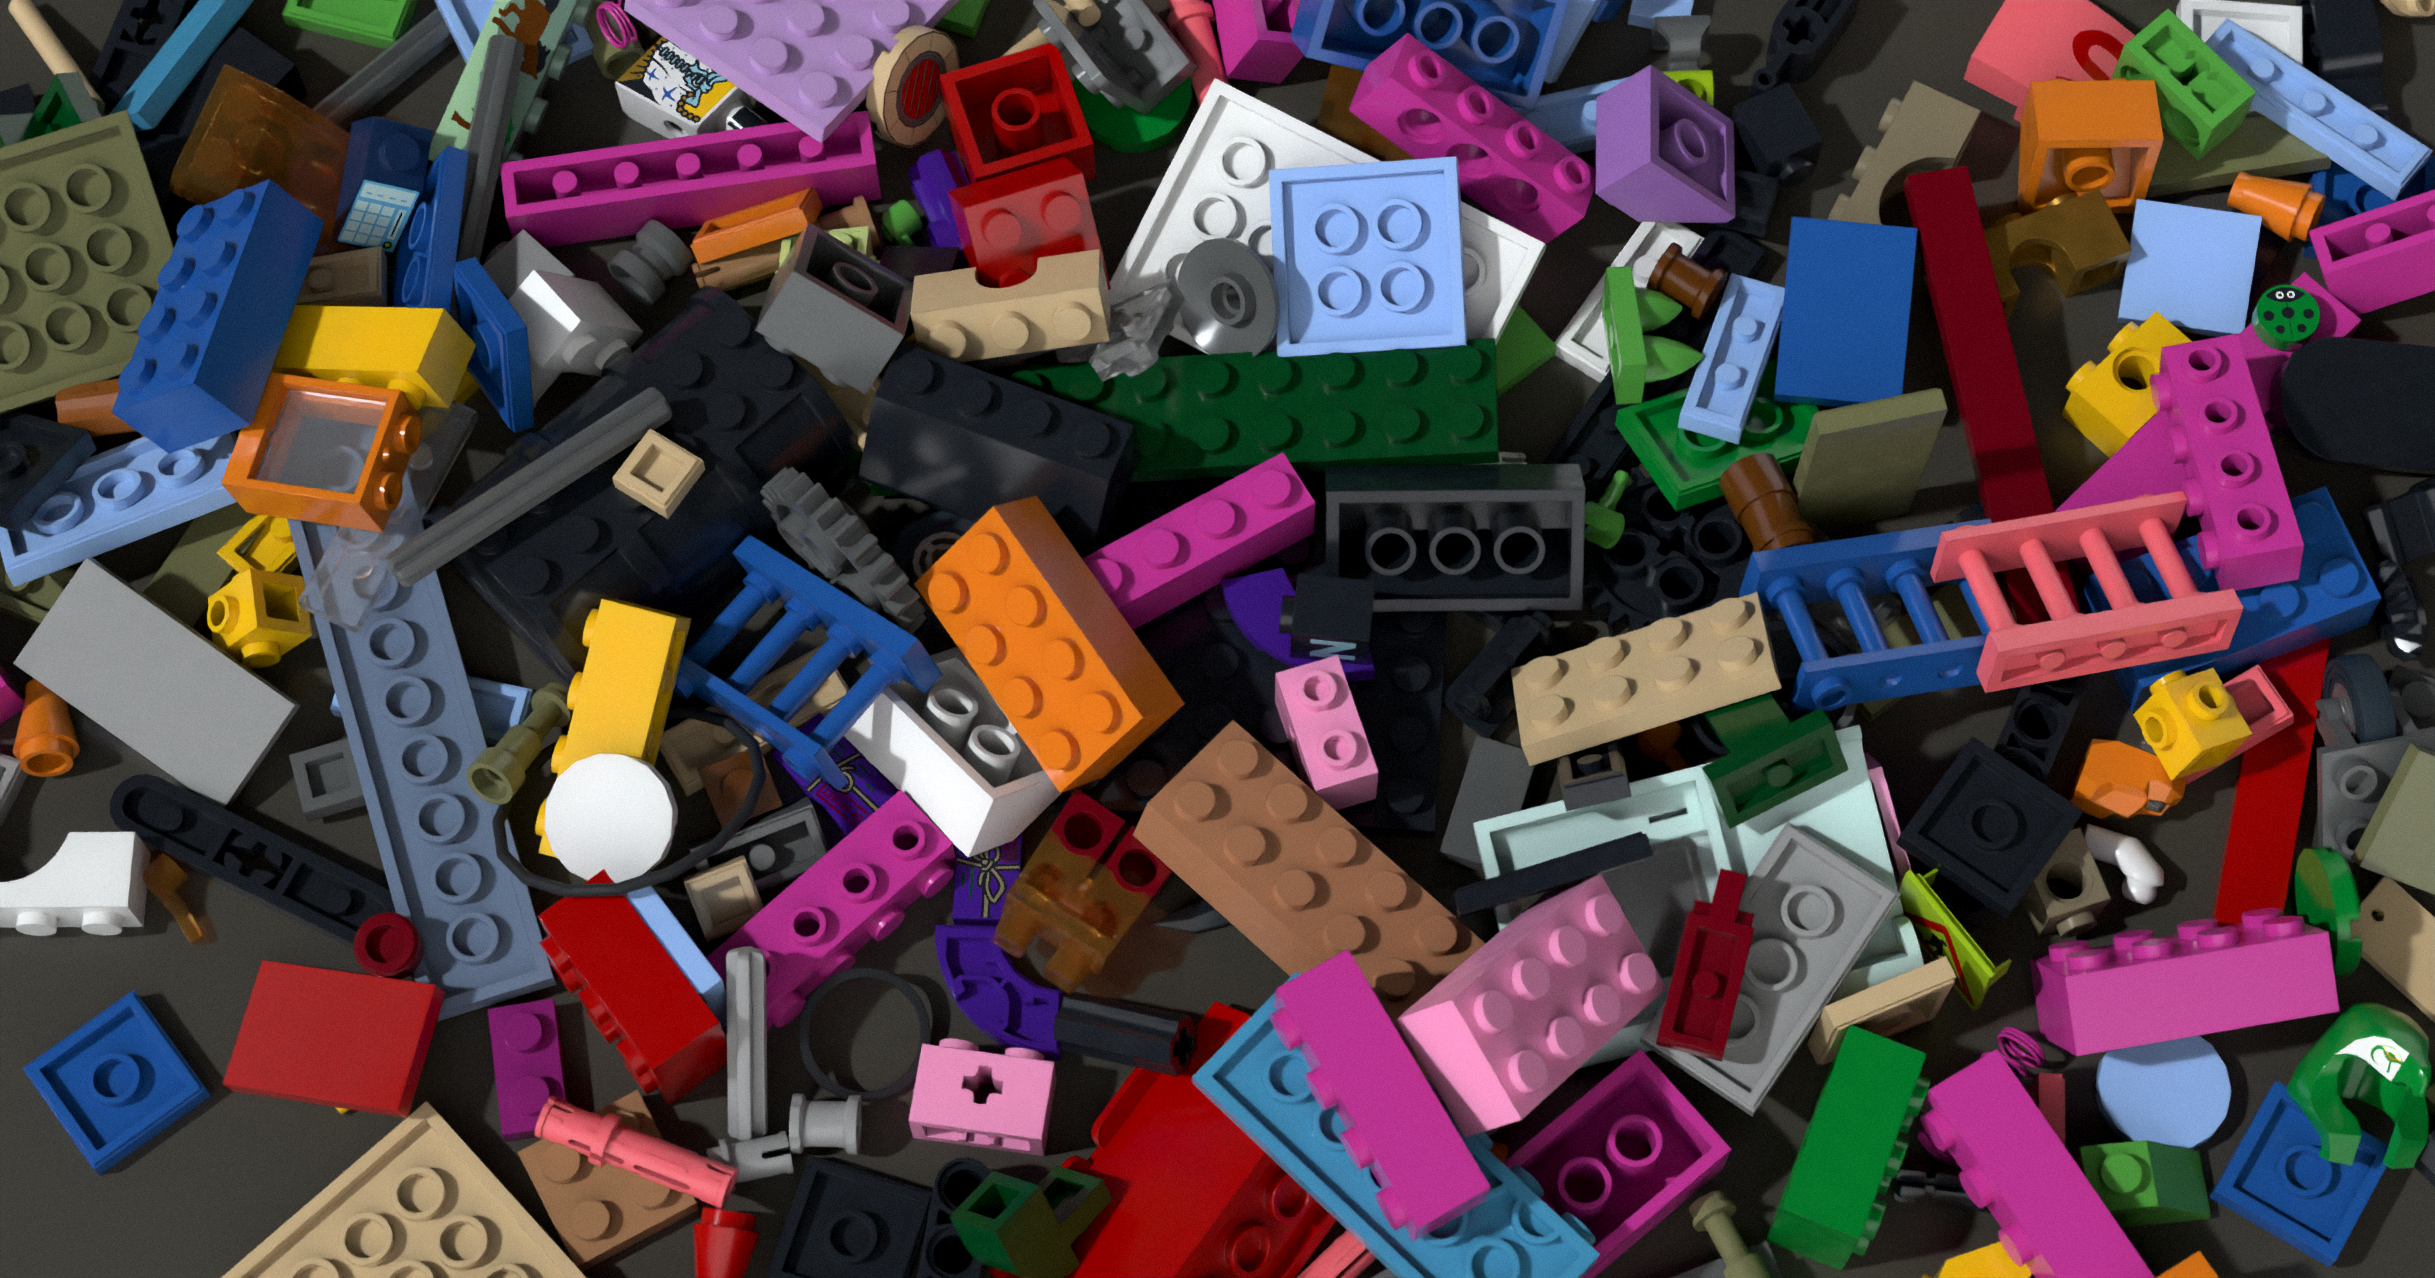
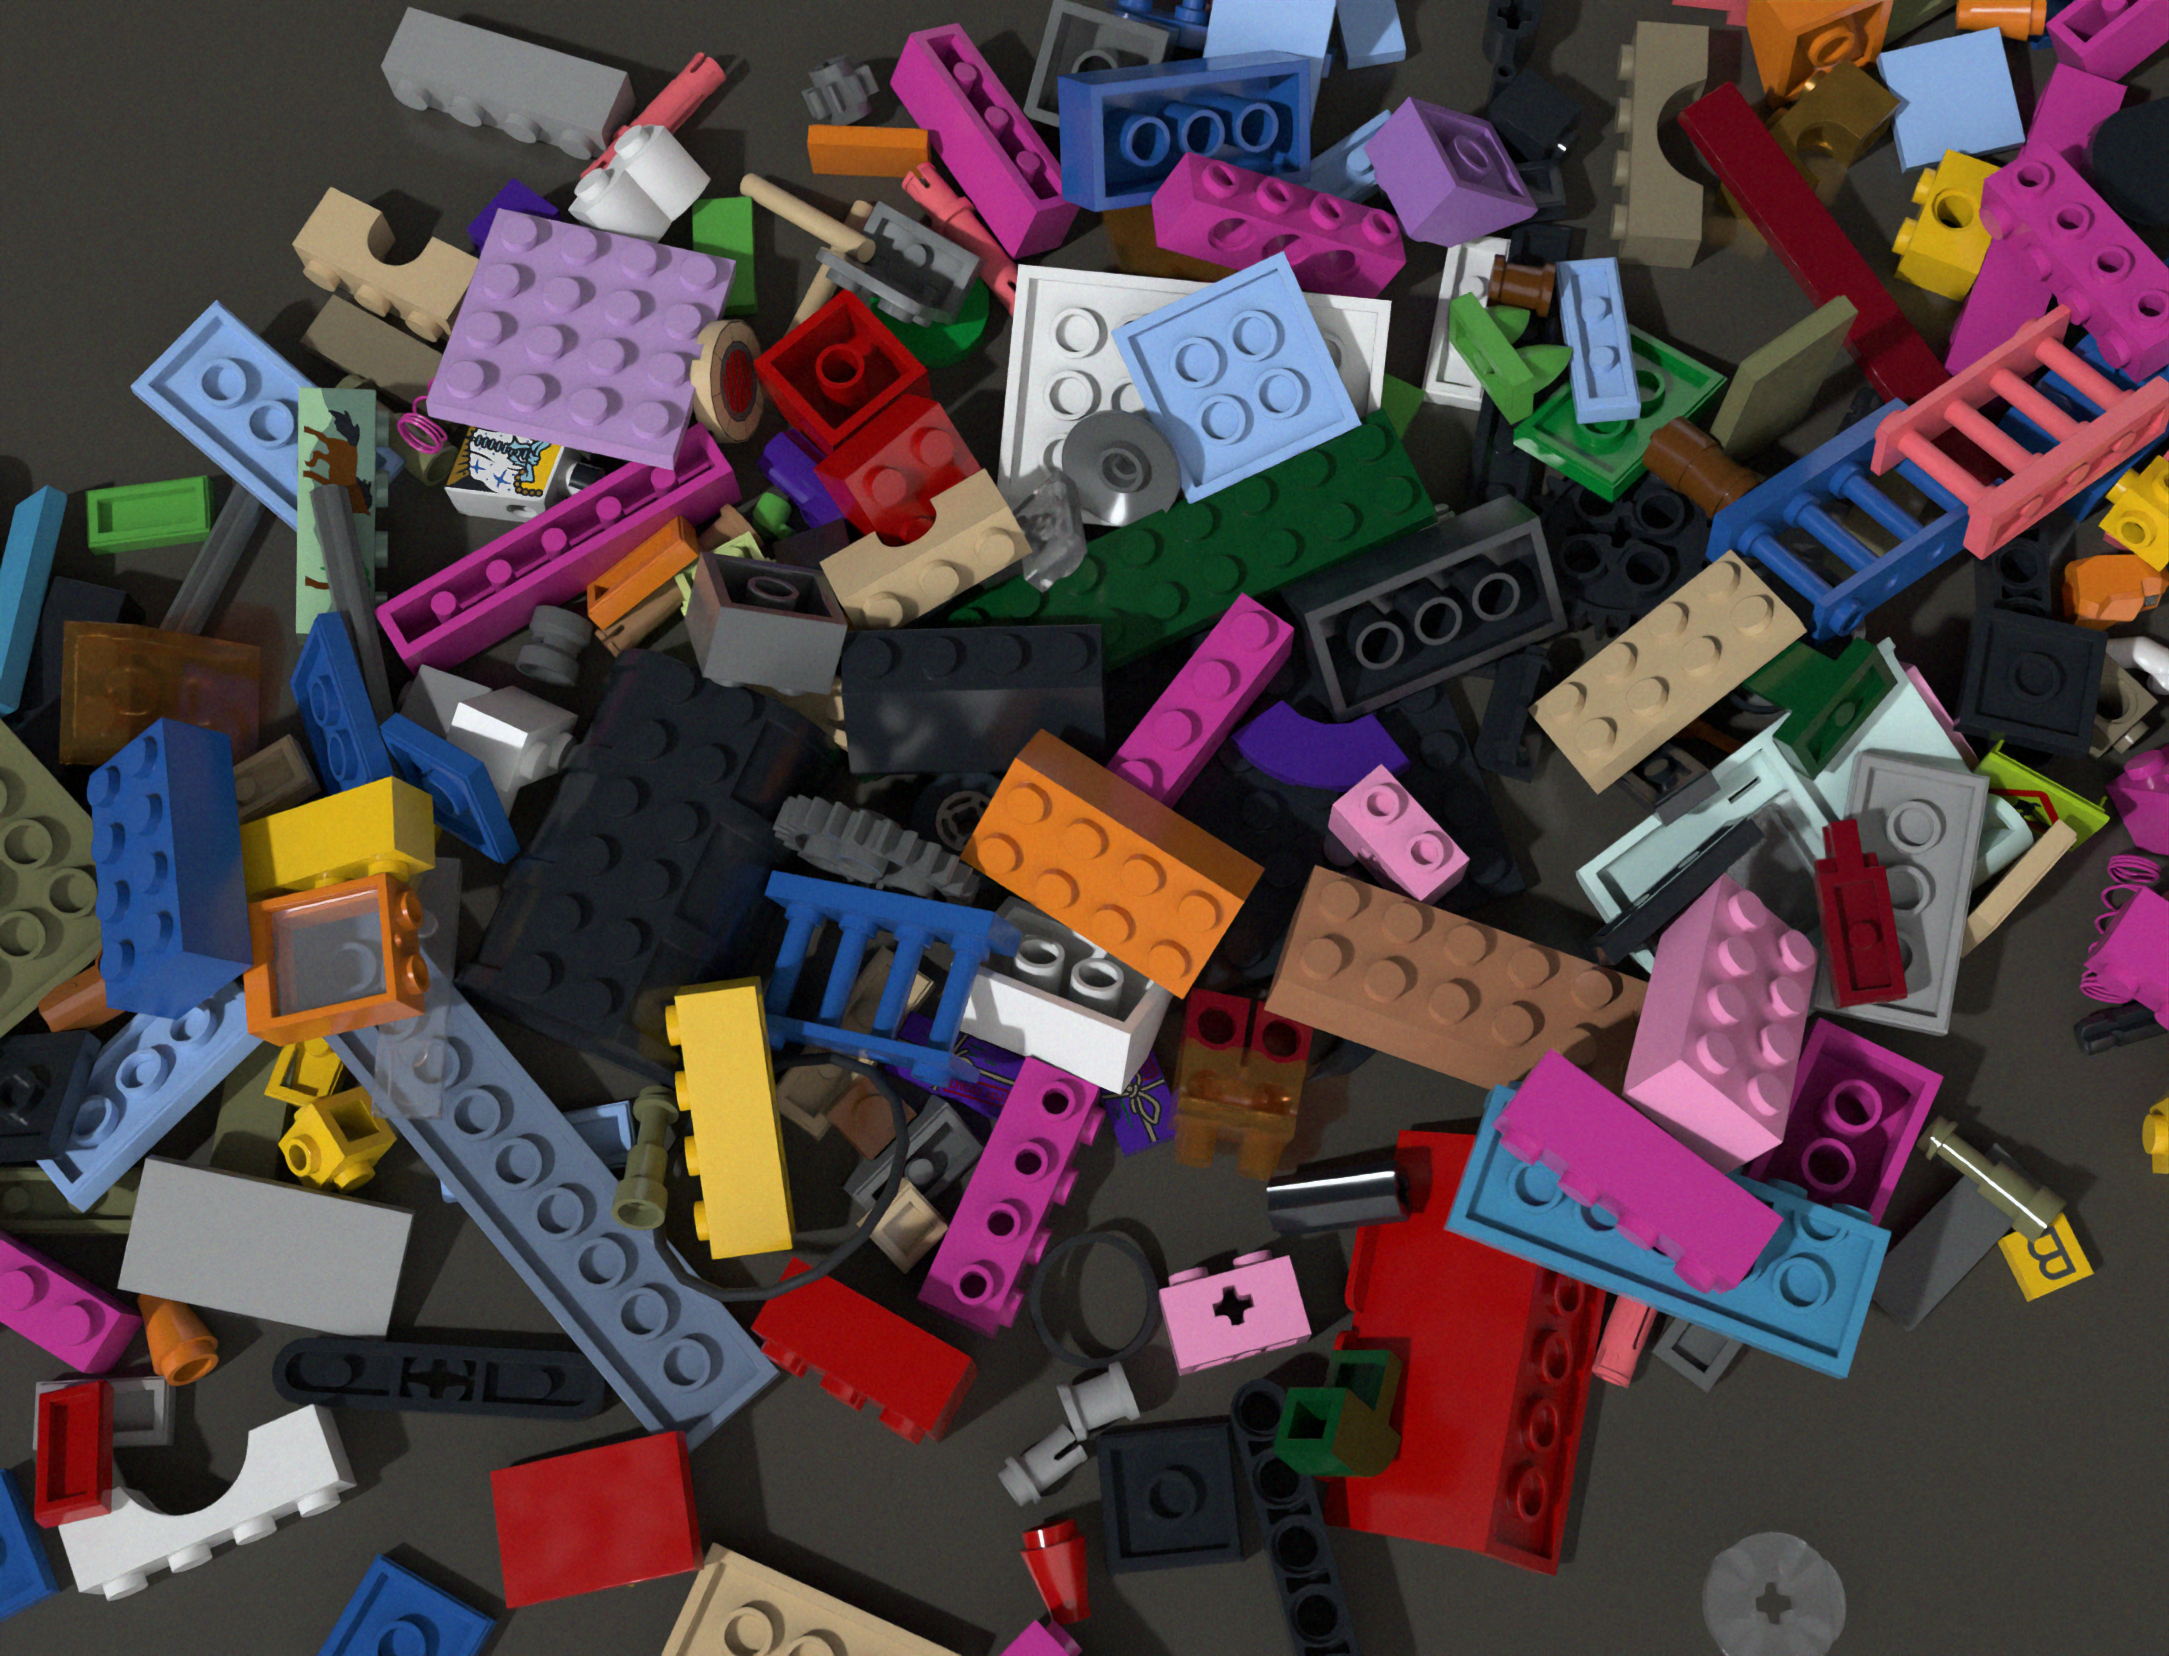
camera: 20 degrees left, 5 degrees up
clear orange hand [142,853,205,945] -> none
dark grey plate [289,738,366,822] -> none
dark blue slope [331,116,433,255] -> none
dark red tile [353,912,424,980] -> none
dark grey axle [385,387,672,587] -> none
magenta plate [488,998,569,1142] -> none
medium nougat plate [517,1089,700,1272] -> none
coral pin [535,1095,739,1209] -> none
white tile [544,753,678,883] -> none
tan tile [612,429,705,519] -> none
light blue tile [626,886,727,1028] -> none
light grey axle [726,946,767,1141] -> none
dark purple tile [935,925,1064,1061] -> none
black brick [1279,573,1376,665] -> none
dark grey tile [1438,735,1536,872] -> none
bright green hand [1584,470,1630,549] -> none
dark grey leg [1650,15,1714,107] -> none
green brick [1766,1024,1931,1271] -> none
blue tile [1773,216,1918,407] -> none
green tile [2252,285,2320,351] -> none

